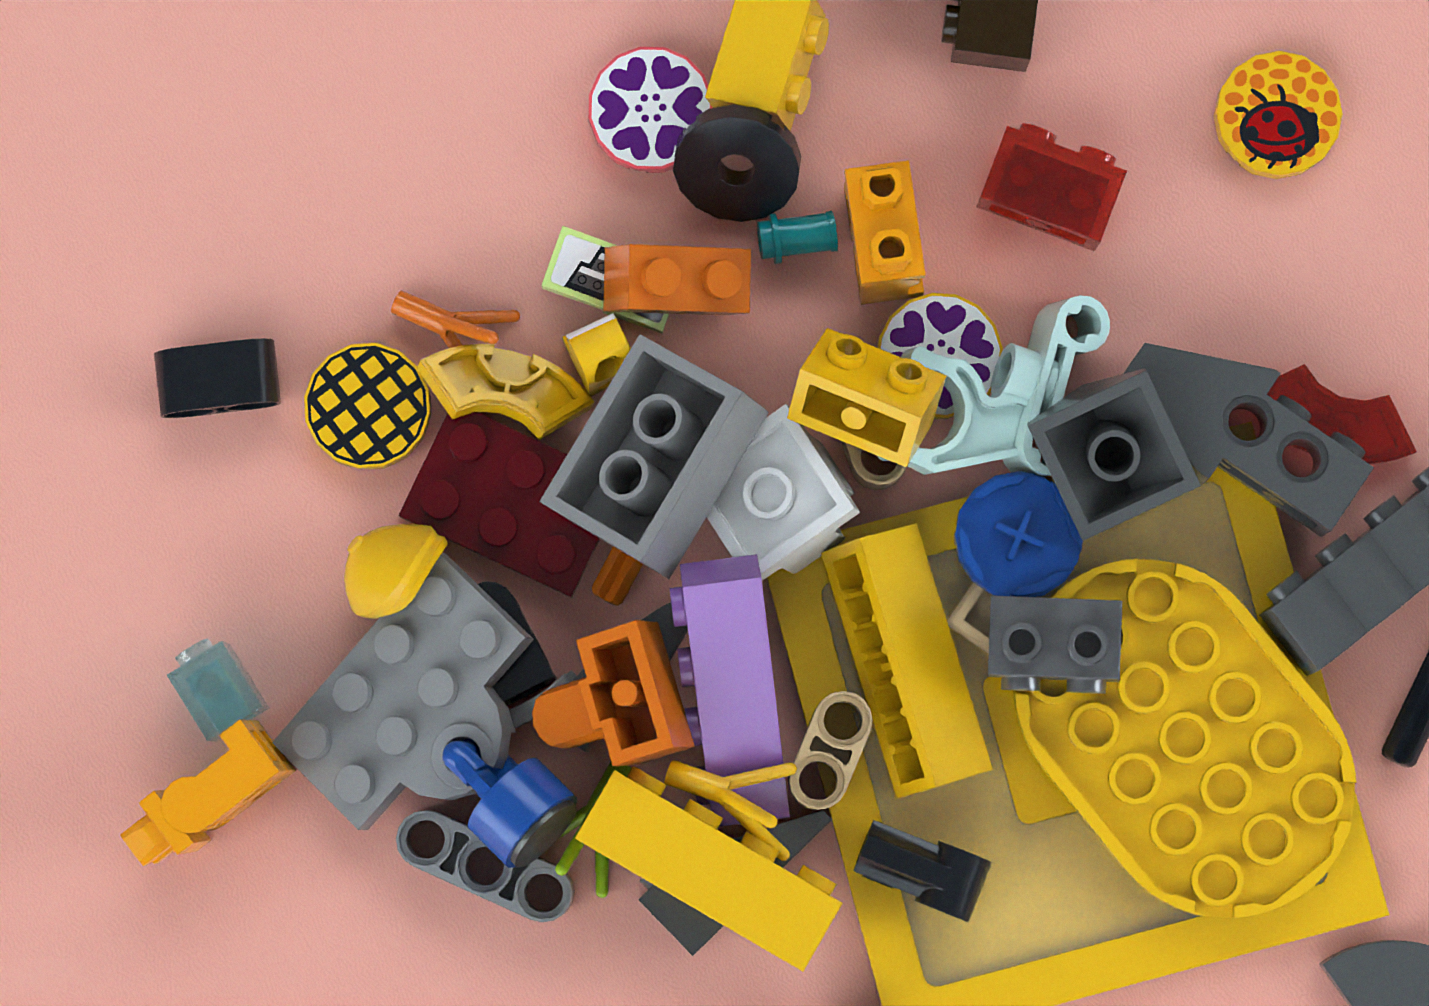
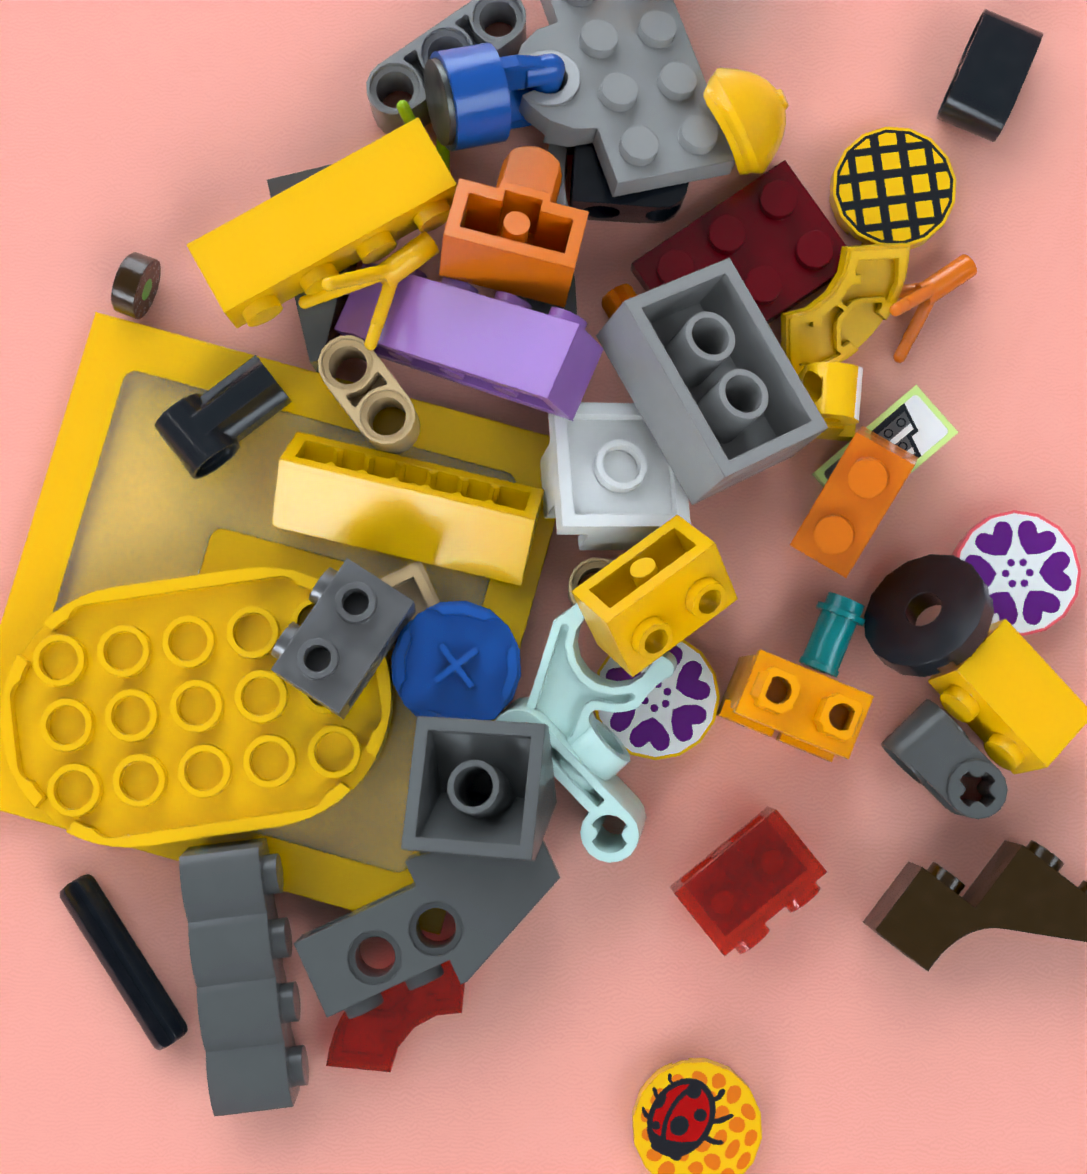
camera: 125 degrees right, 0 degrees up
none -> dark grey piece [881,699,1008,819]

